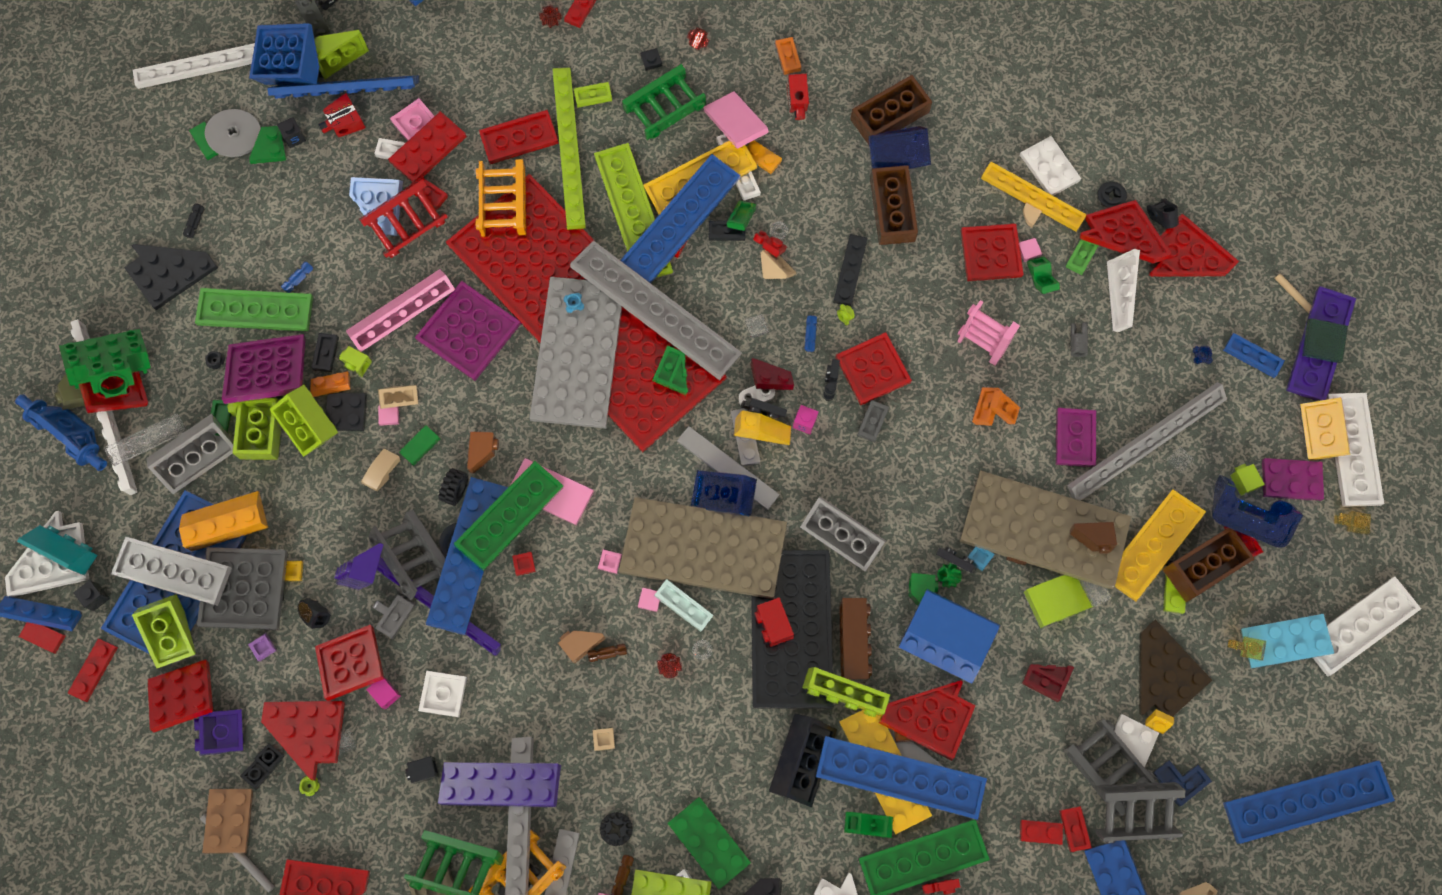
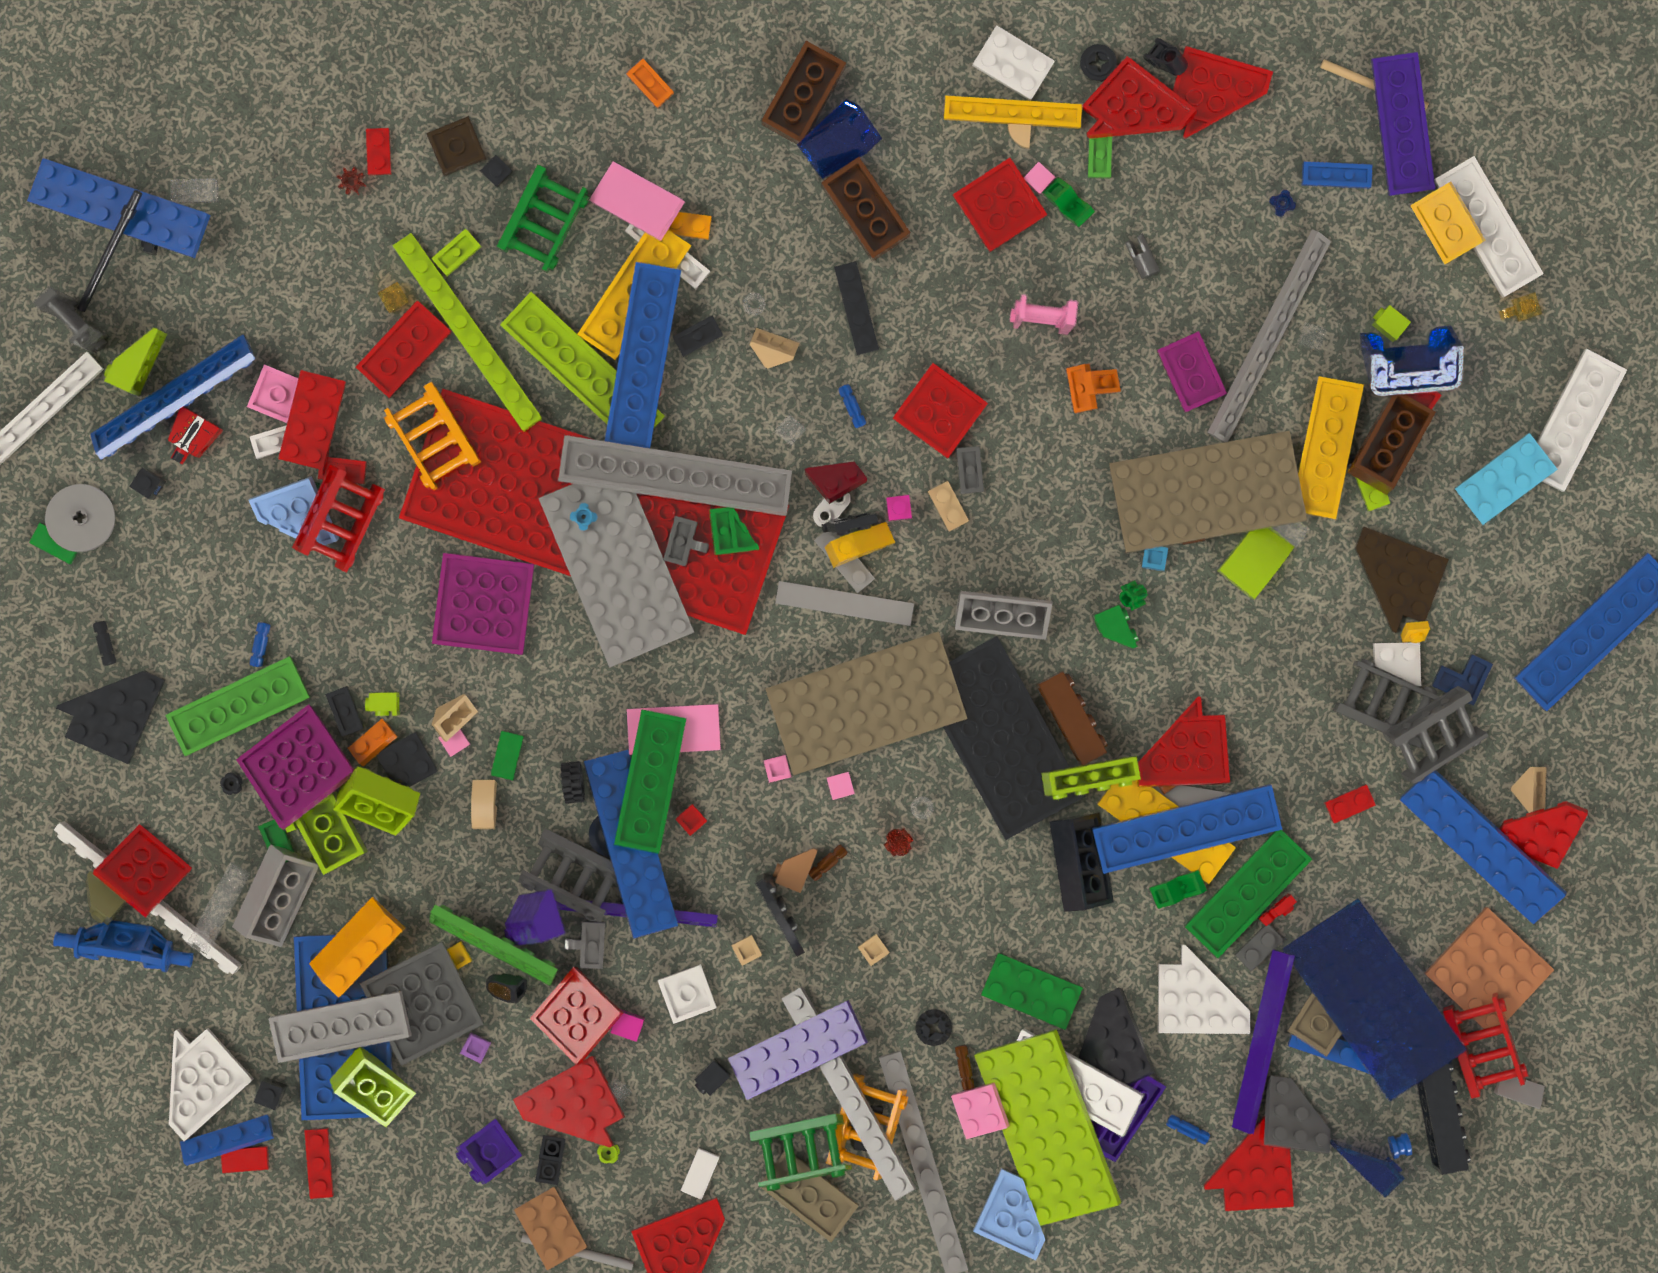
camera: 25 degrees left, 15 degrees up
teal slope [17,525,97,576] -> none
green piece [59,329,151,398] -> none
red plate [148,659,213,733] -> none
blue slope [249,23,319,85] -> none
green wing [249,126,286,164] -> none
bright pink brick [346,269,455,352] -> none
dark orange slope [467,432,499,473] -> none
light aqua plate [654,579,713,632] -> none
clear red gear [687,27,710,50] -> none
clear blue slope [691,470,757,517] -> none
green tile [727,200,756,231] -> none
red plate [753,230,787,258] -> none
red brick [754,598,794,647] -> none
red torso [787,73,809,120] -> none
black plate [823,359,840,401] -> none
lime plate [837,304,855,325] -> none
blue slope [899,589,1000,684] -> none
black plate [936,546,978,573] -> none
dark red wing [1021,664,1074,702] -> none
red plate [1059,806,1092,852] -> none
reddish brown slope [1070,522,1117,554] -> none
white wing [1107,249,1140,332] -> none
clear yellow plate [1228,636,1266,661] -> none
magenta plate [1262,458,1324,501] -> none
clear green tile [1302,318,1348,363] -> none
none -> clear yellow plate [378,282,410,313]
none -> dark brown tile [426,116,486,176]
none -> bright green plate [429,905,558,986]
none -> dark grey plate [663,516,709,566]
none -> white tile [681,1148,720,1200]
none -> tan plate [731,934,762,966]
none -> black wing [755,872,805,957]
none -> tan plate [928,481,969,532]

